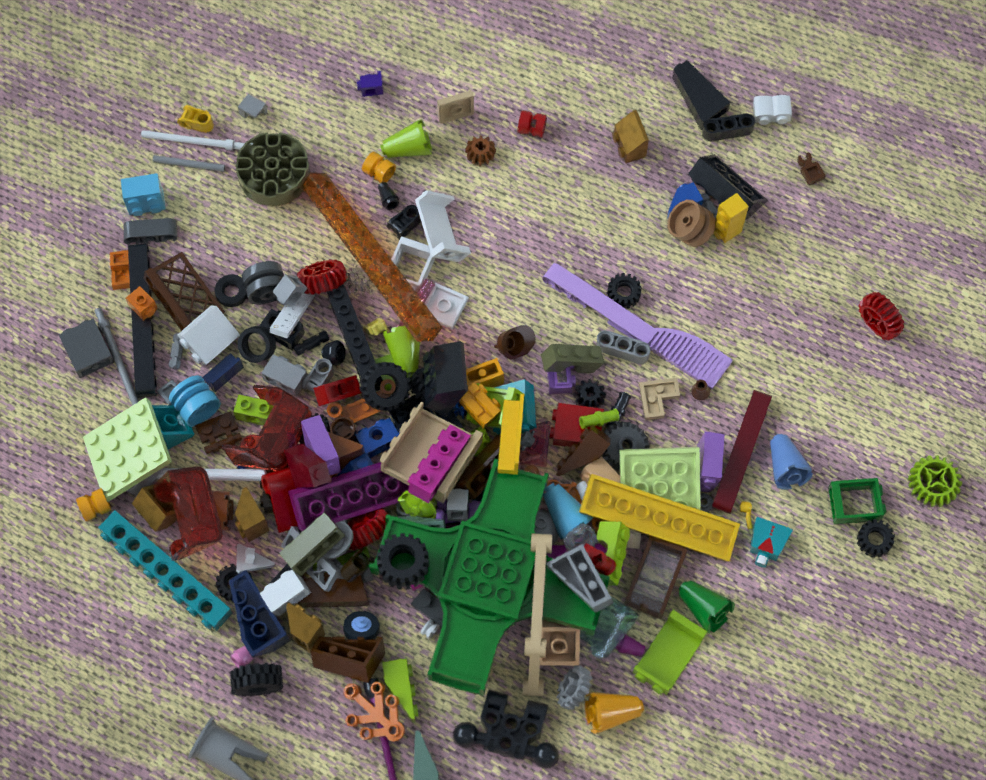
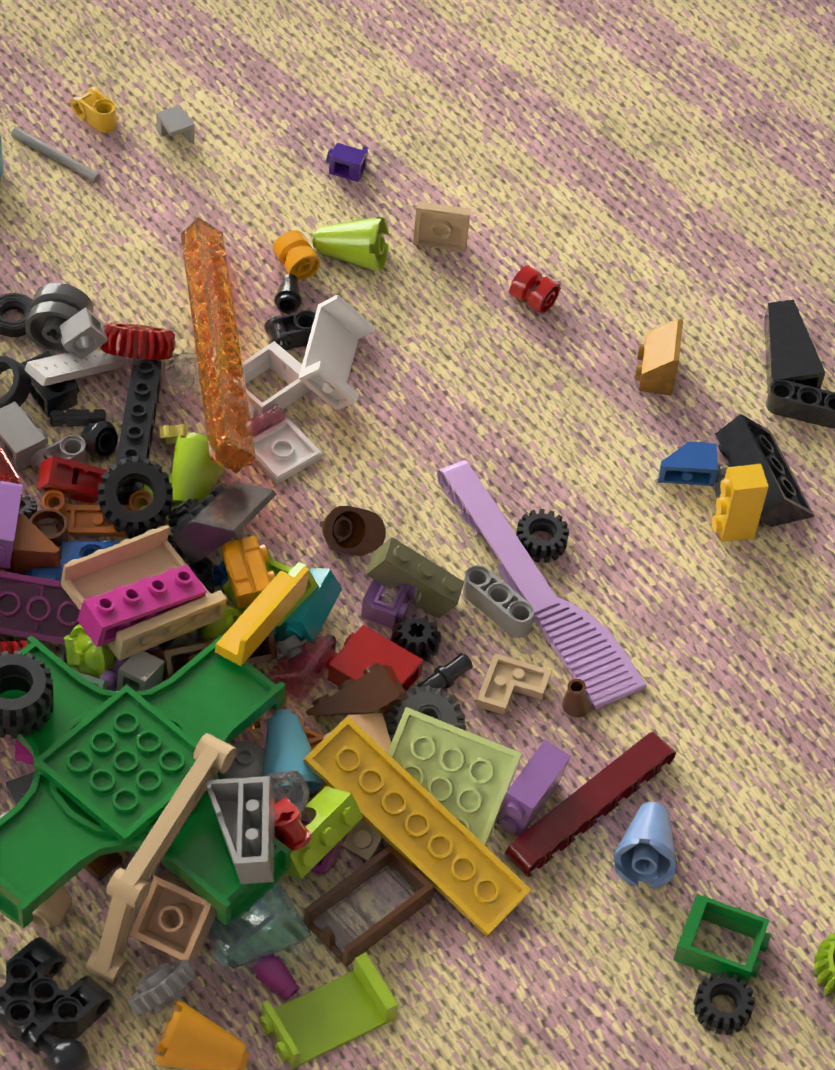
camera: 20 degrees right, 15 degrees down
white bar [141,130,245,151] -> none
olive brick [236,132,310,206] -> none
dark orange gear [465,135,496,167] -> none
light orange brick [466,358,504,388] -> none
lime pin [579,409,620,429] -> none
medium nougat wheel [667,200,715,247] -> none
green cone [679,580,735,634] -> none
dark grey plate [700,493,713,512] -> none
yellow hand [740,501,753,529] -> none
teal torso [750,517,793,568] -> none

